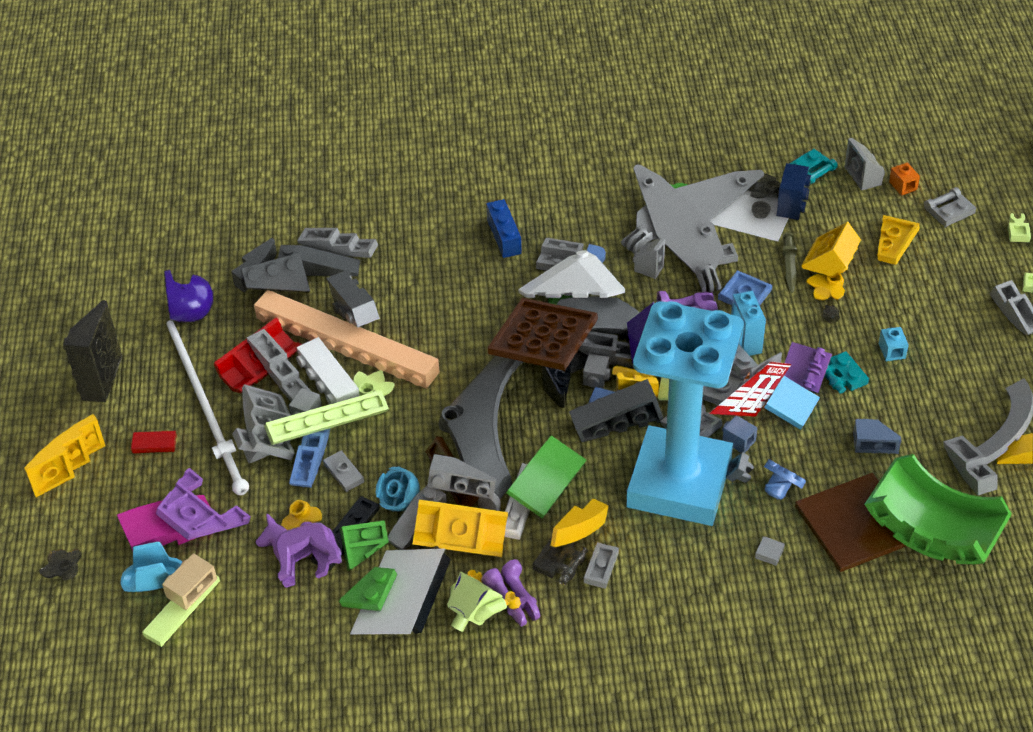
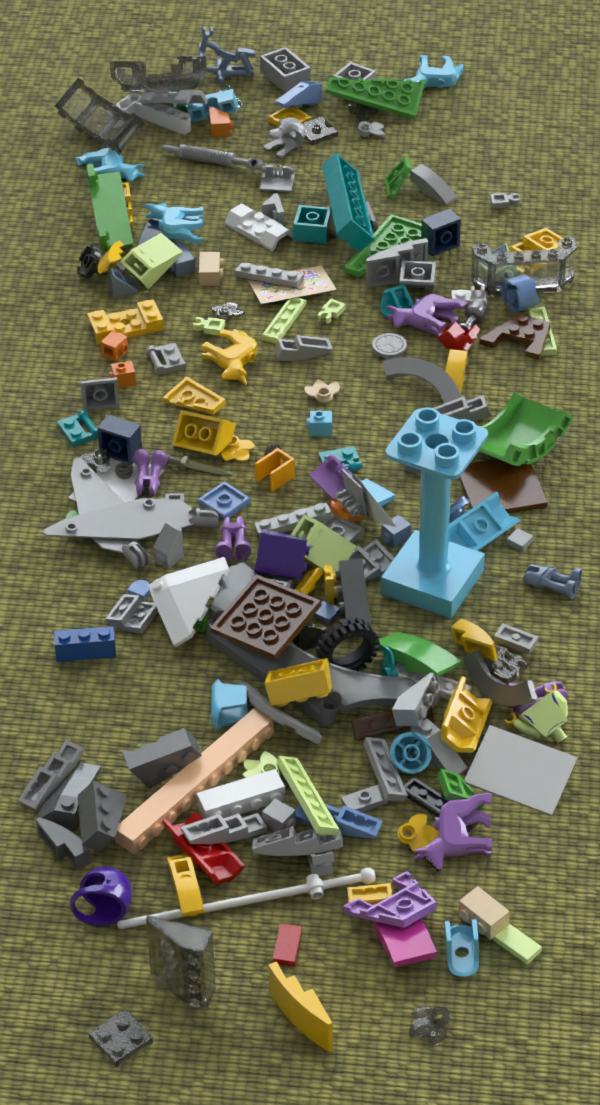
camera: 80 degrees left, 5 degrees down
bright green wing [339,567,398,611] -> none
medium azure window [731,291,766,356] -> none
none -> yellow piece [87,299,164,344]
none -> clear smoke plate [88,1009,153,1067]
none -> orange brick [101,331,129,361]
none -> medium lavender piece [133,449,168,497]
none -> yellow slope [167,854,204,917]
none -> yellow animal [201,329,257,385]
none -> medium azure piece [211,679,248,732]
none -> light grey tile [237,680,322,744]
none -> light orange piece [255,448,295,492]
none -> yellow slope [265,658,332,707]
none -> tan plate [304,379,340,403]
none -> black tyre [315,617,380,671]
none -> yellow plate [347,883,392,905]
none -> light grey plate [363,737,407,802]
none -> teal plate [379,646,398,677]
none -> medium azure piece [449,492,520,551]
none -> dark grey tile [463,650,537,706]
none -> sand blue piece [523,564,583,599]

